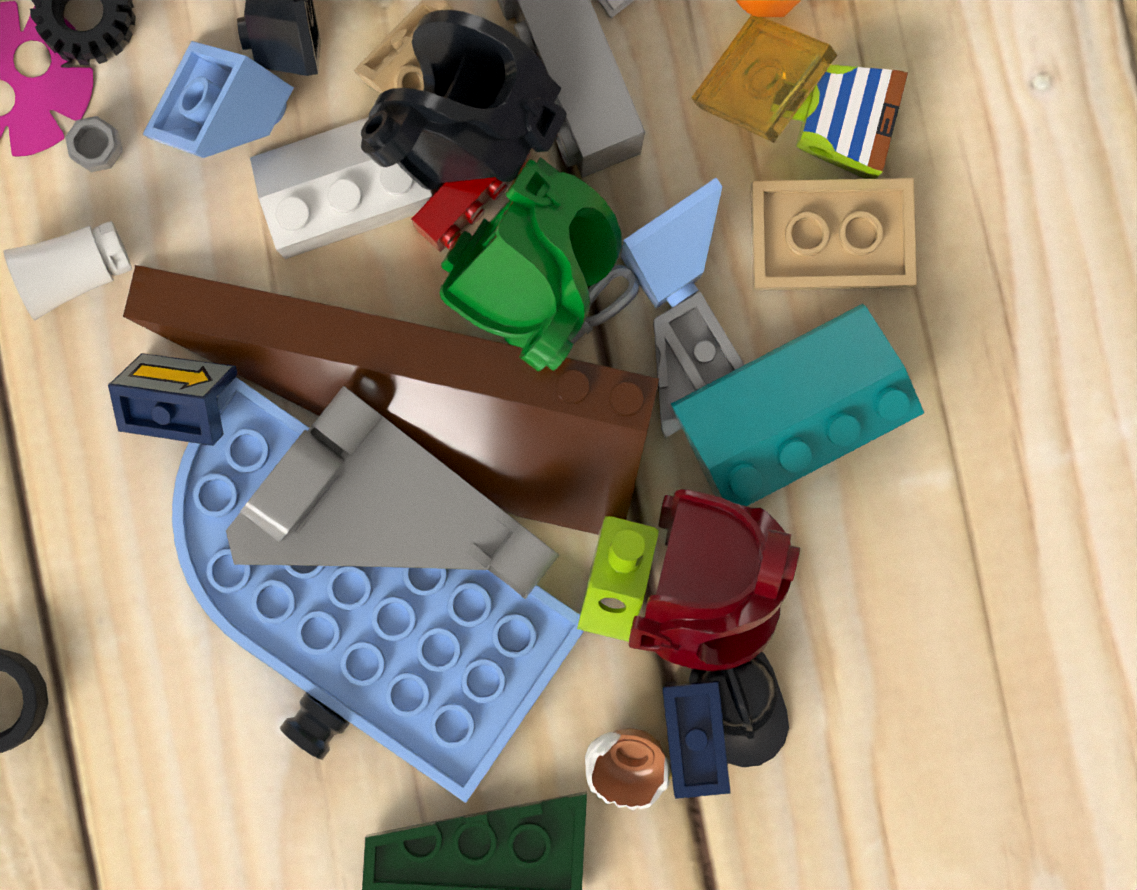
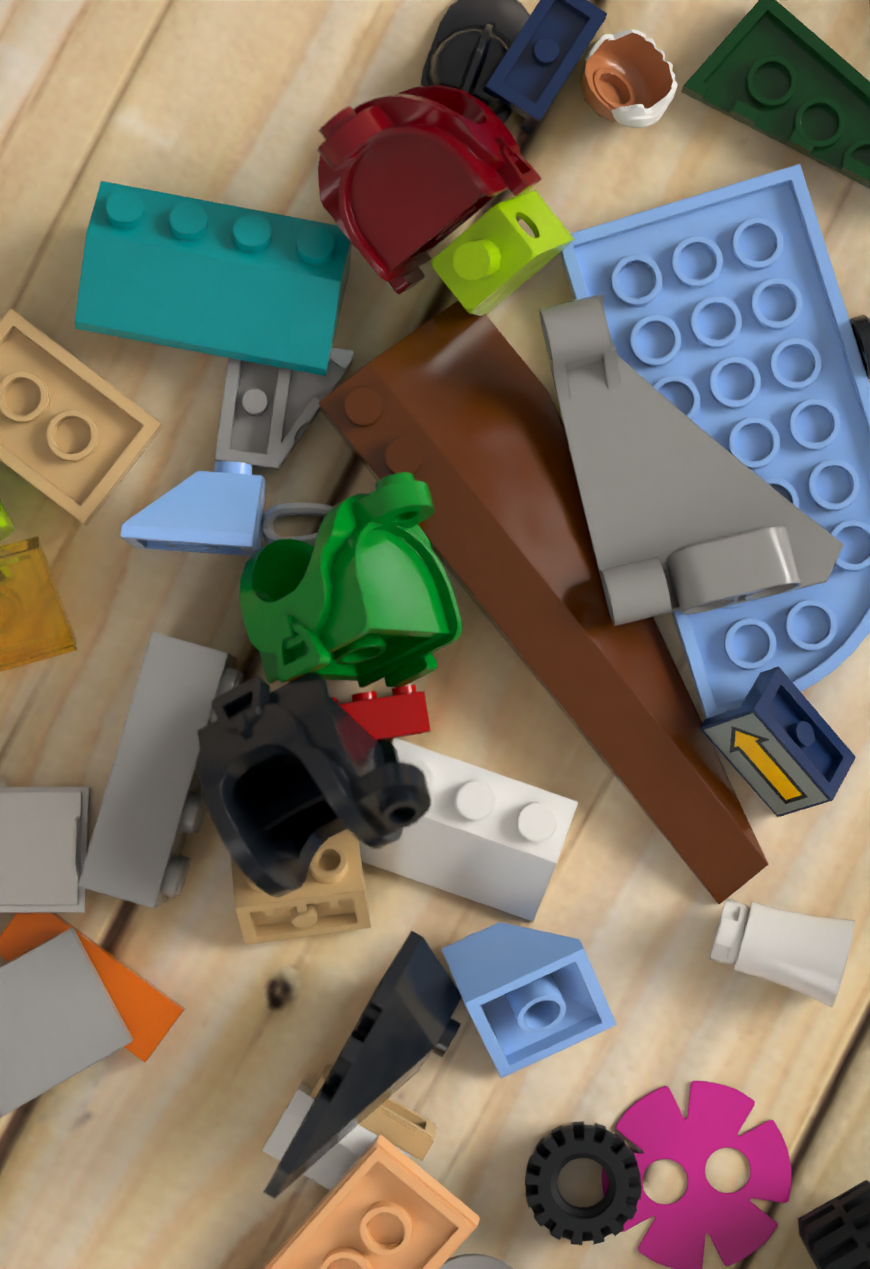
camera: 135 degrees left, 0 degrees up
light grey tile [65,116,123,172] -> none

